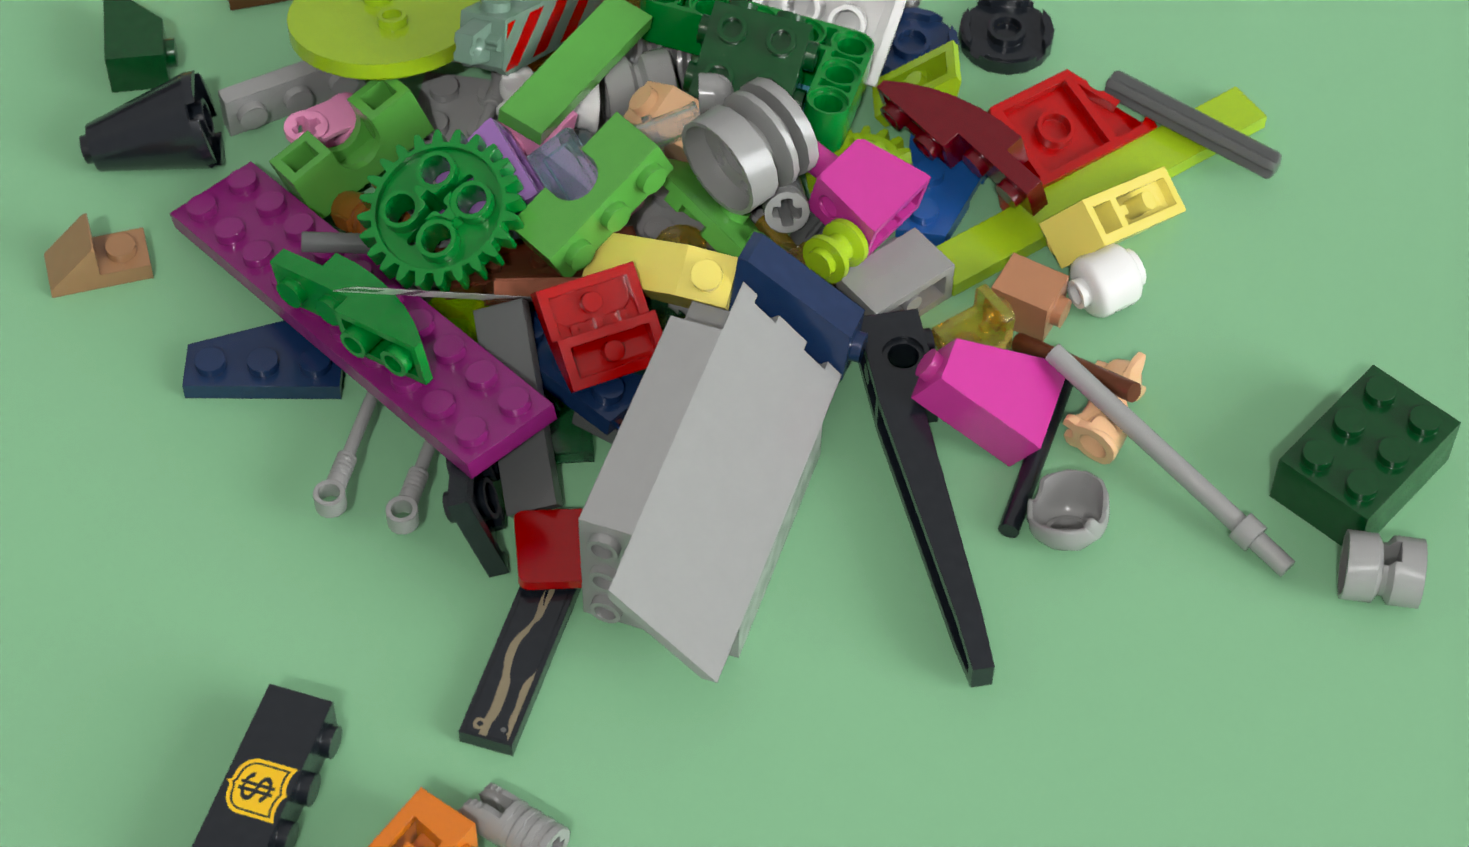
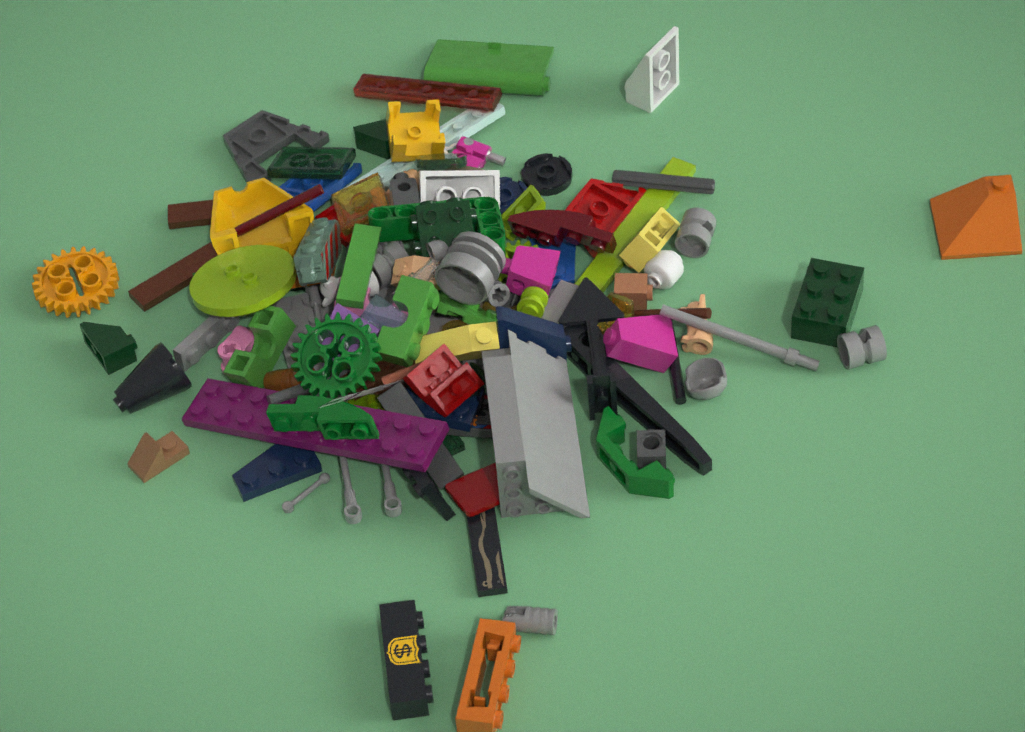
camera: 20 degrees left, 5 degrees down
none -> light grey hinge [282,473,330,513]
none -> black piece [558,277,624,421]
none -> green slope [596,406,675,499]
none -> dark grey brick [636,429,666,470]
none -> light grey wheel [675,207,716,258]

